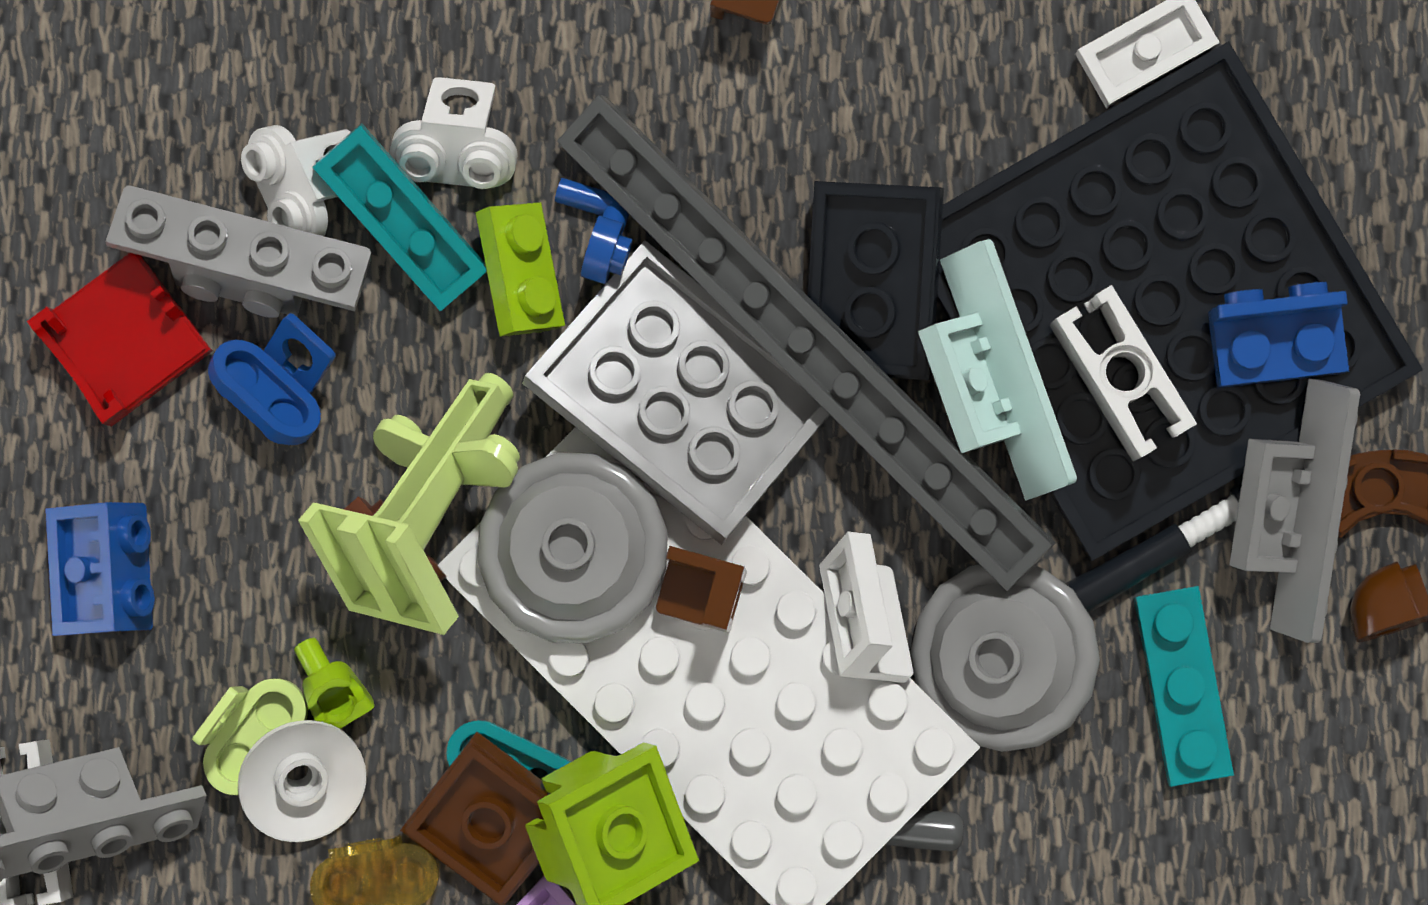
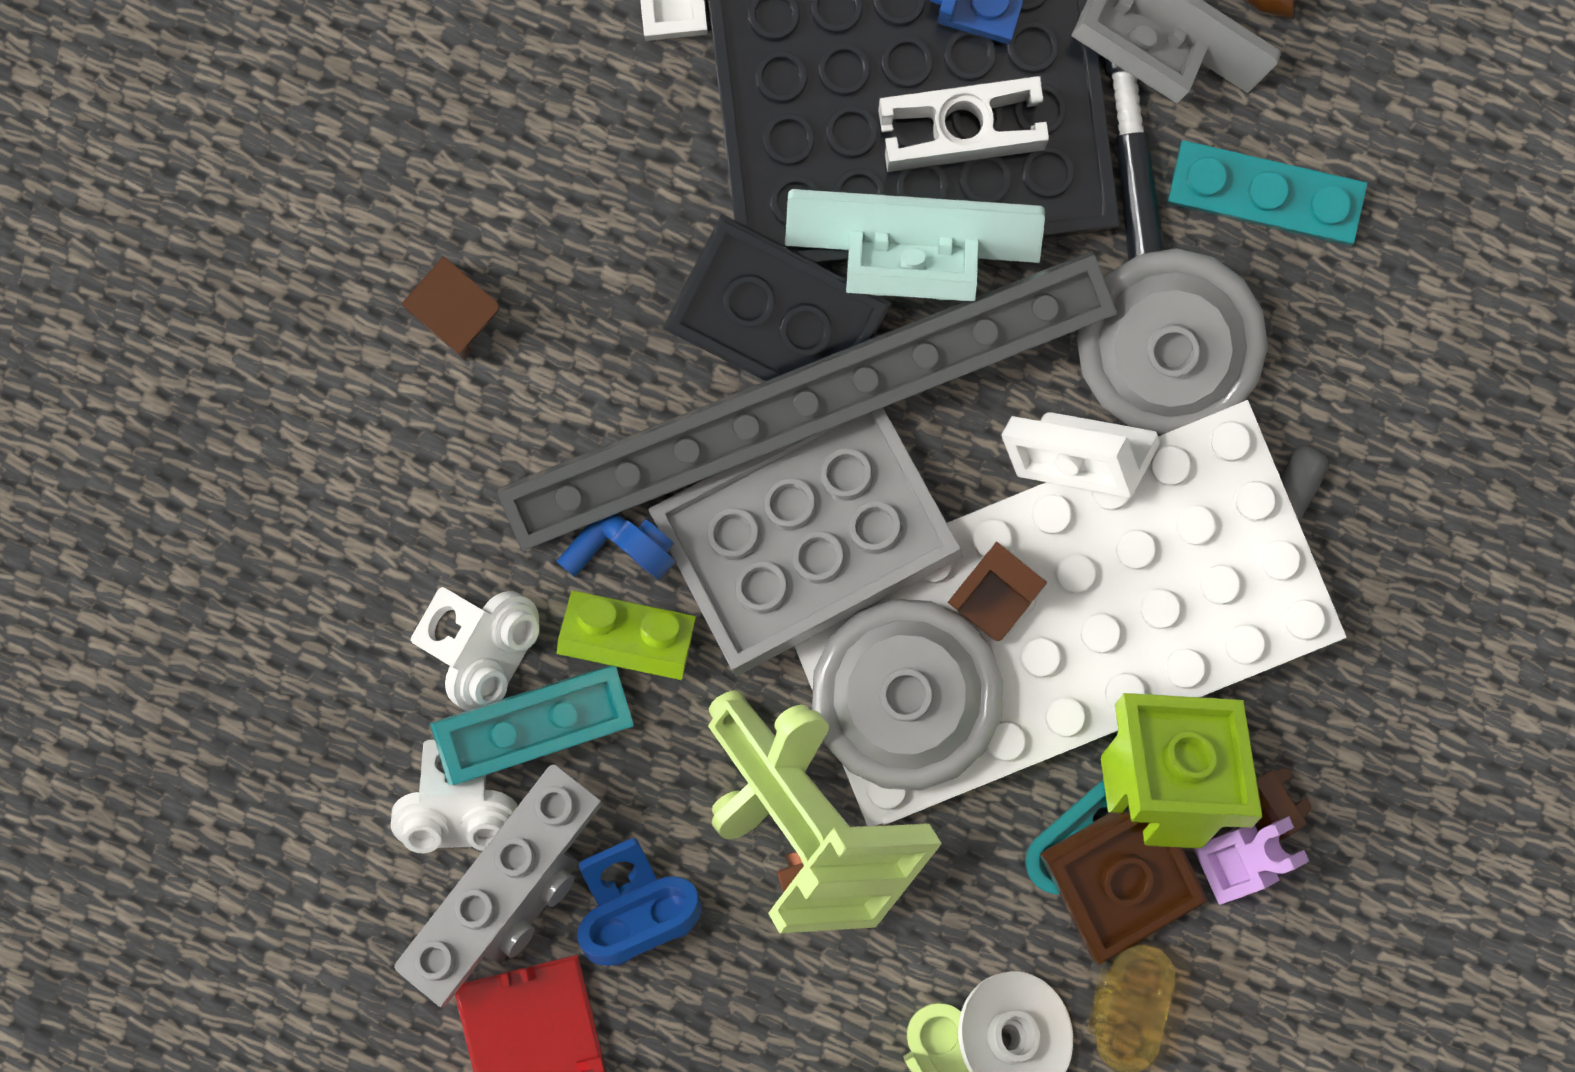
camera: 70 degrees left, 0 degrees up
lime piece [294,638,375,729] -> none

